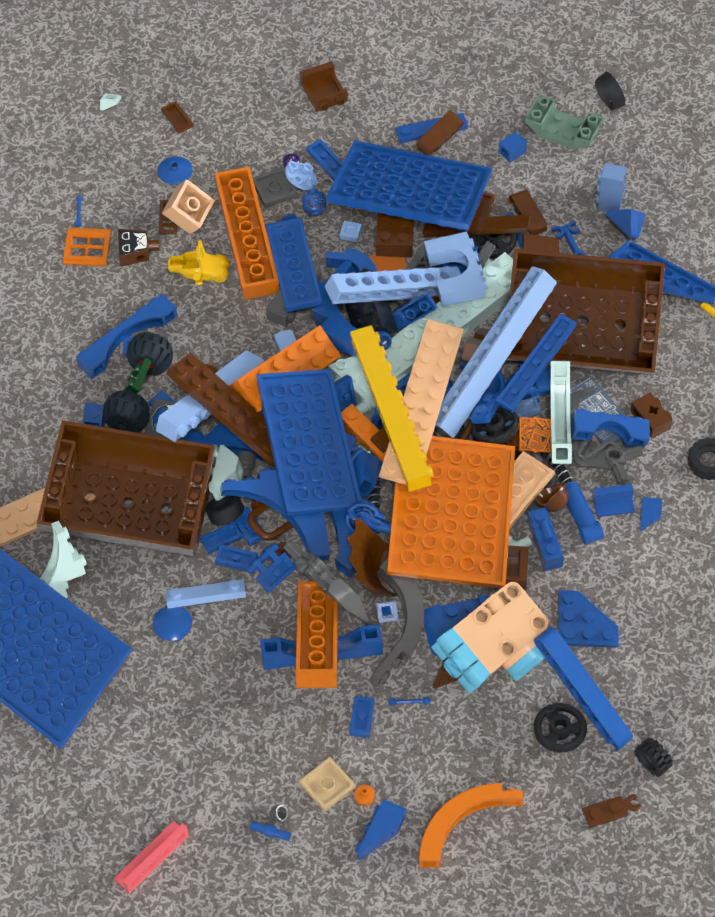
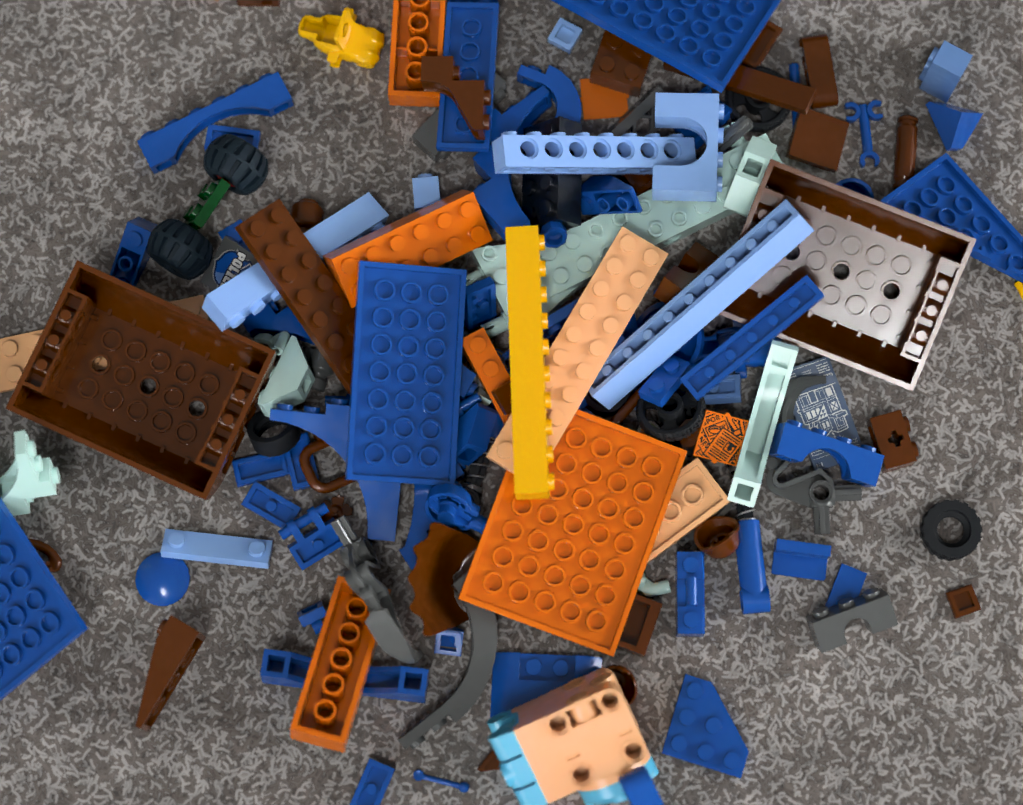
camera: 15 degrees right, 20 degrees up
none -> reddish brown slope [135,615,206,732]
none -> blue tile [297,601,326,635]
none -> reddish brown arch [421,56,491,140]
none -> light aqua slope [723,136,777,217]
none -> dark grey arch [805,588,898,653]
none -> reddish brown axle [893,115,918,190]

